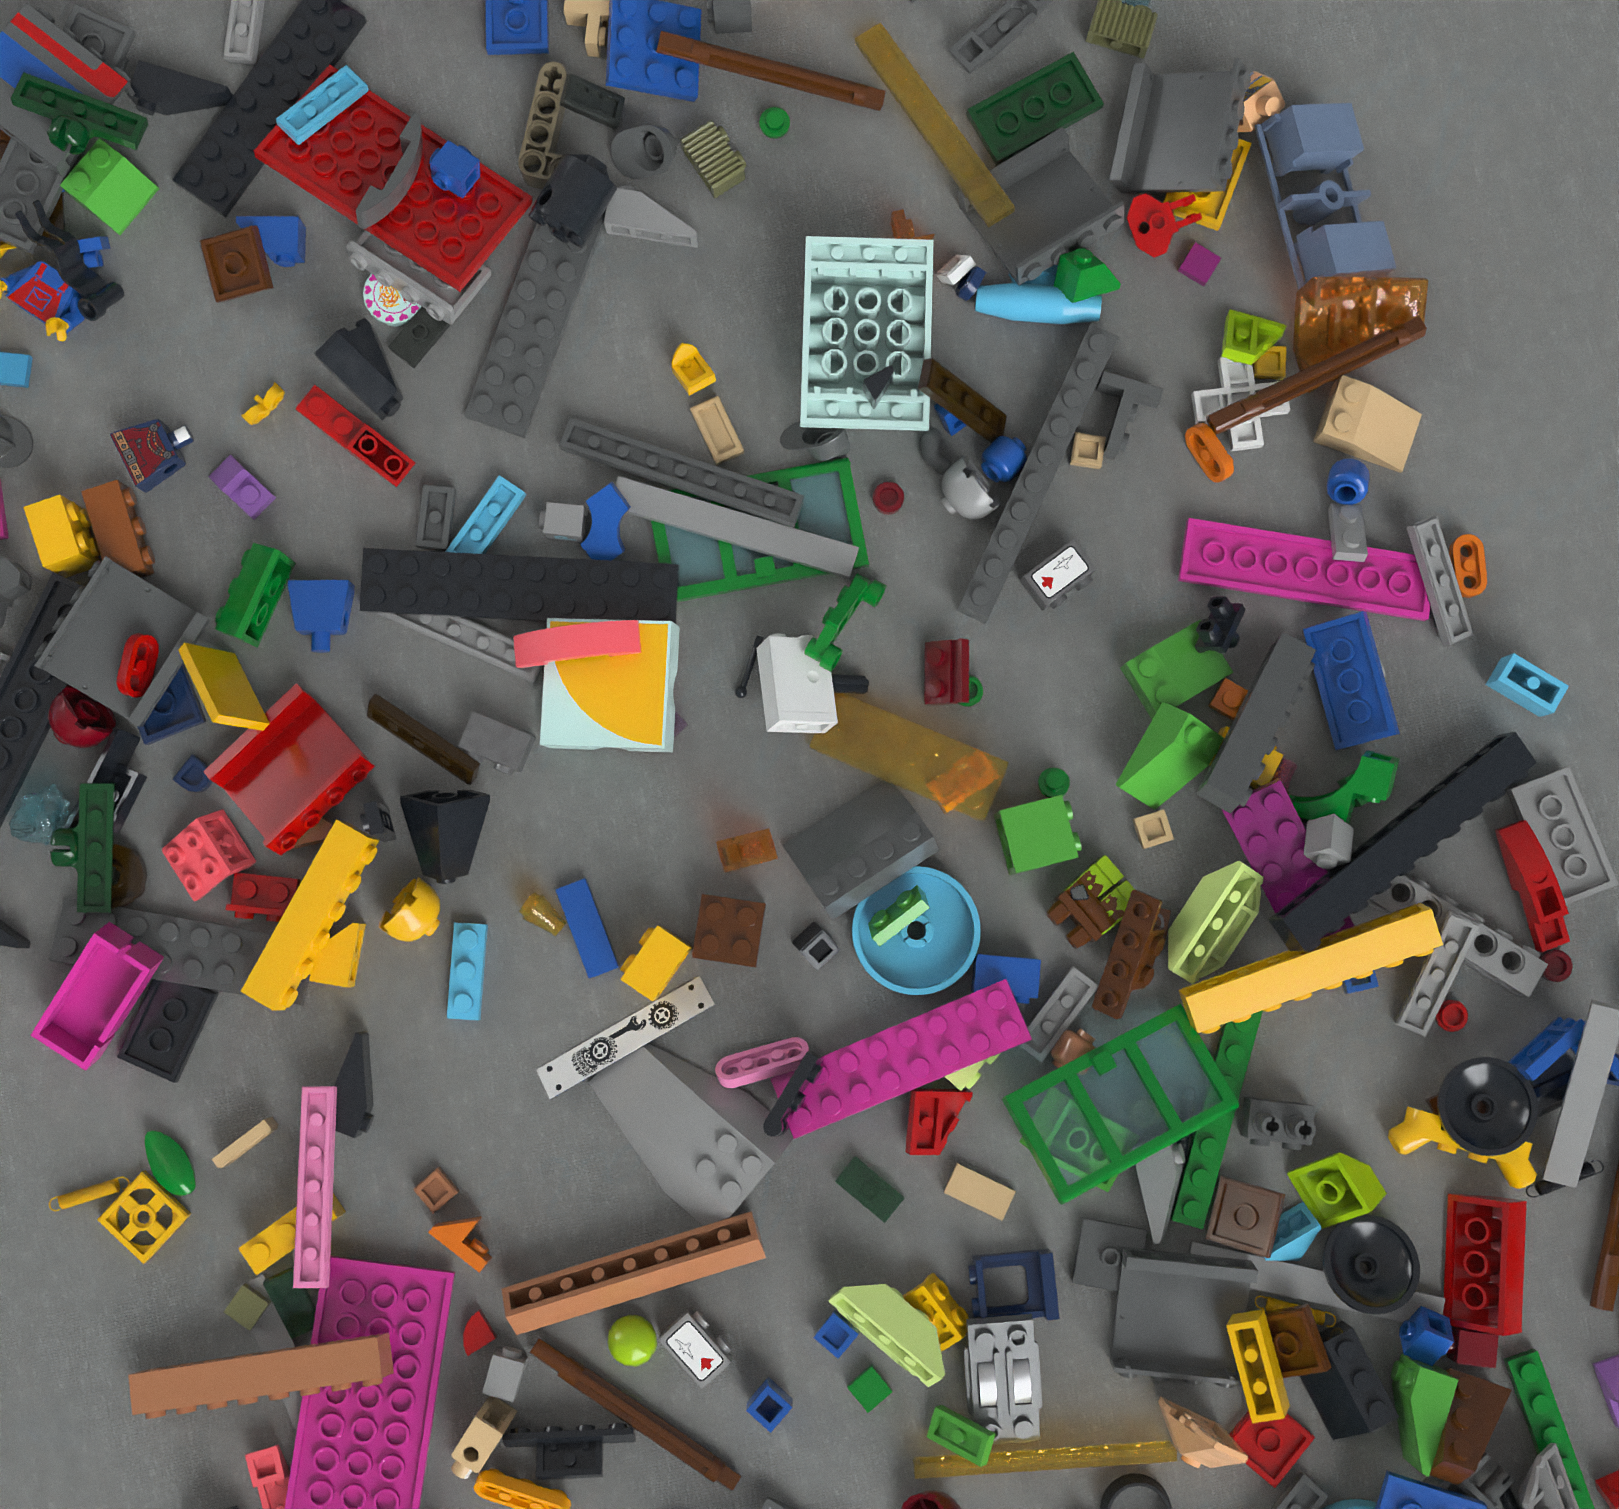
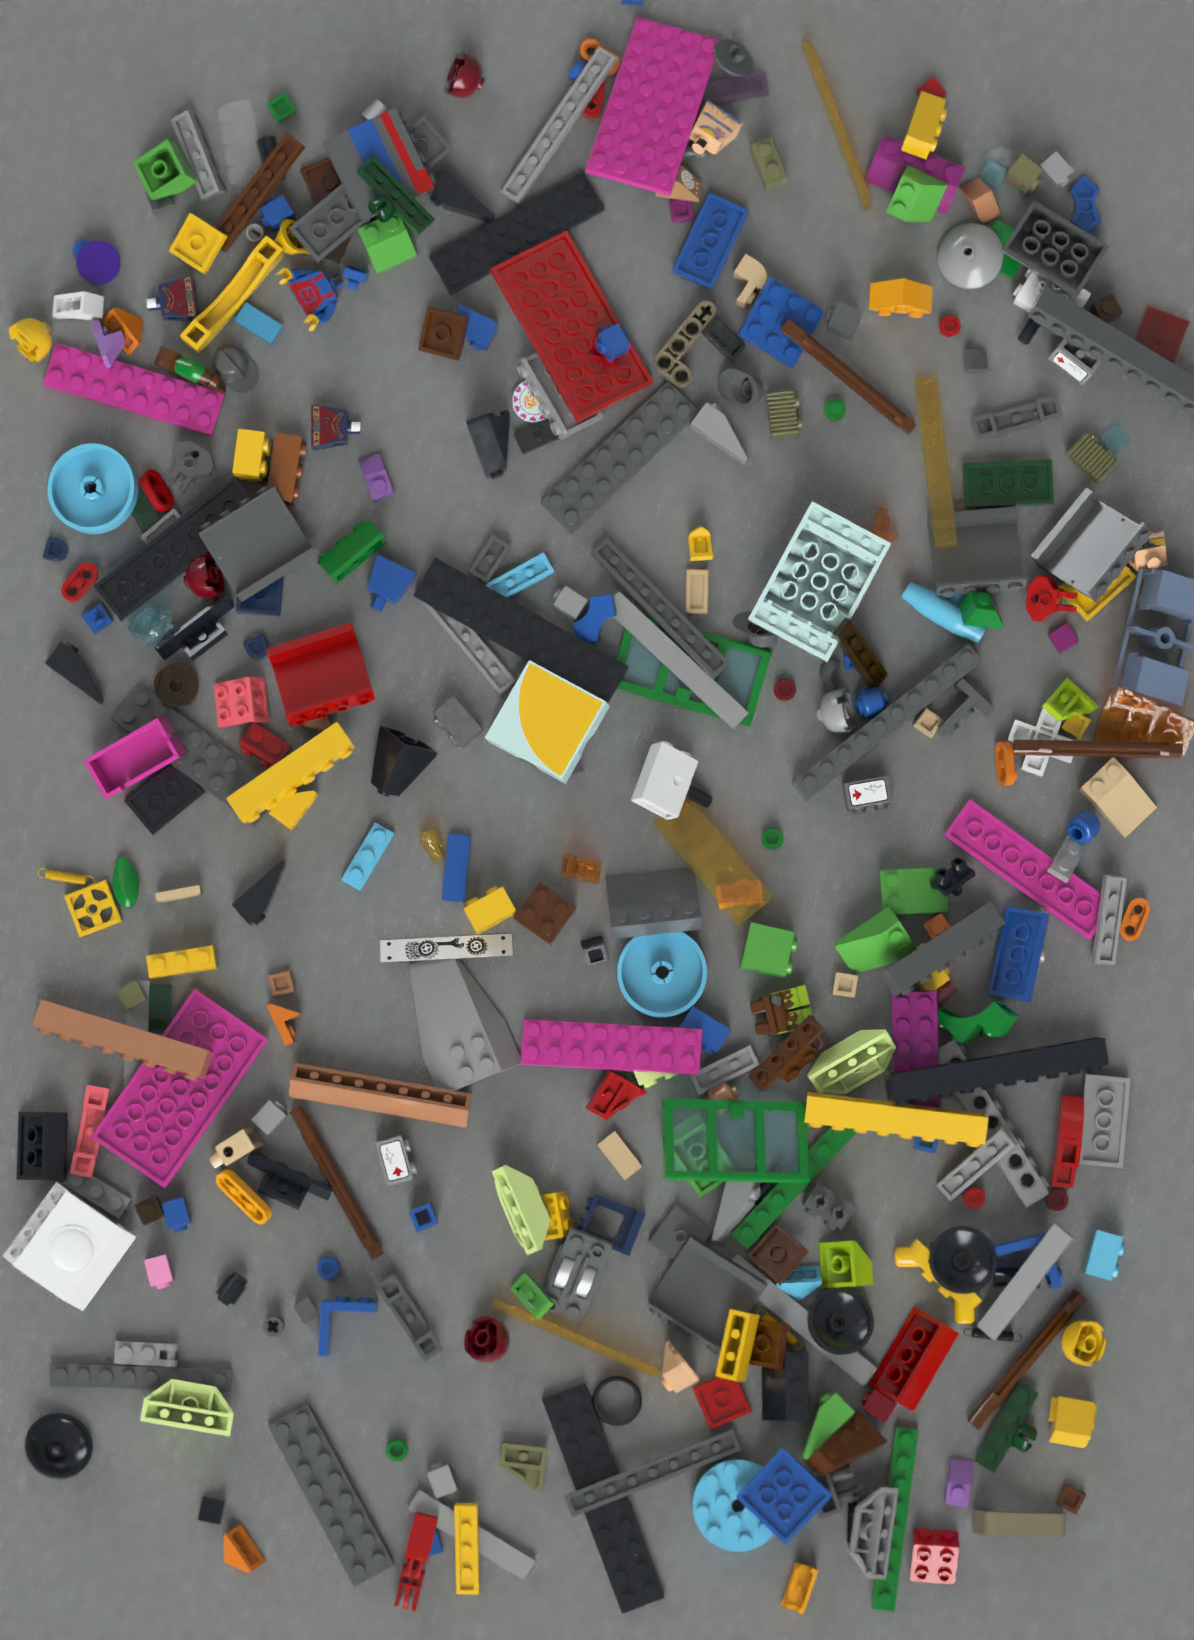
camera: 30 degrees right, 0 degrees up
black flag [15,200,124,322] -> none
dark green plate [50,783,115,913] -> none
red plate [116,633,159,698] -> none
yellow tile [178,642,270,731] -> none
yellow piece [241,382,285,425] -> none
medium azure tile [276,65,368,145] -> none
bright pink tile [293,1086,337,1288] -> none
red slope [295,384,416,488] -> none
dark grey slope [356,112,423,229] -> none
black plate [360,801,397,843] -> none
dark brown tile [367,693,480,785] -> none
yellow cylinder [378,877,440,942] -> none
red tile [463,1309,497,1356] -> none
coral slope [513,620,641,668] -> none
black cylinder [528,154,617,248] -> none
lime hair [608,1314,657,1367] -> none
bright pink plate [715,1037,810,1088] -> none
black hinge [735,635,763,698] -> none
black plate [763,1051,824,1137] -> none
green plate [804,573,887,672] -> none
blue plate [813,1310,860,1359] -> none
clear green plate [835,1156,905,1223] -> none
green tile [847,1364,893,1413] -> none
black slope [863,366,894,409] -> none
bright green plate [868,885,930,946] -> none
dark red plate [924,638,969,706] -> none
white tile [936,254,976,285] -> none
dark blue tile [955,266,986,301] -> none
green plate [1038,768,1070,798] -> none
light grey brick [1304,814,1354,869] -> none
blue brick [1399,1306,1454,1366] -> none
medium azure brick [1485,653,1569,717] -> none

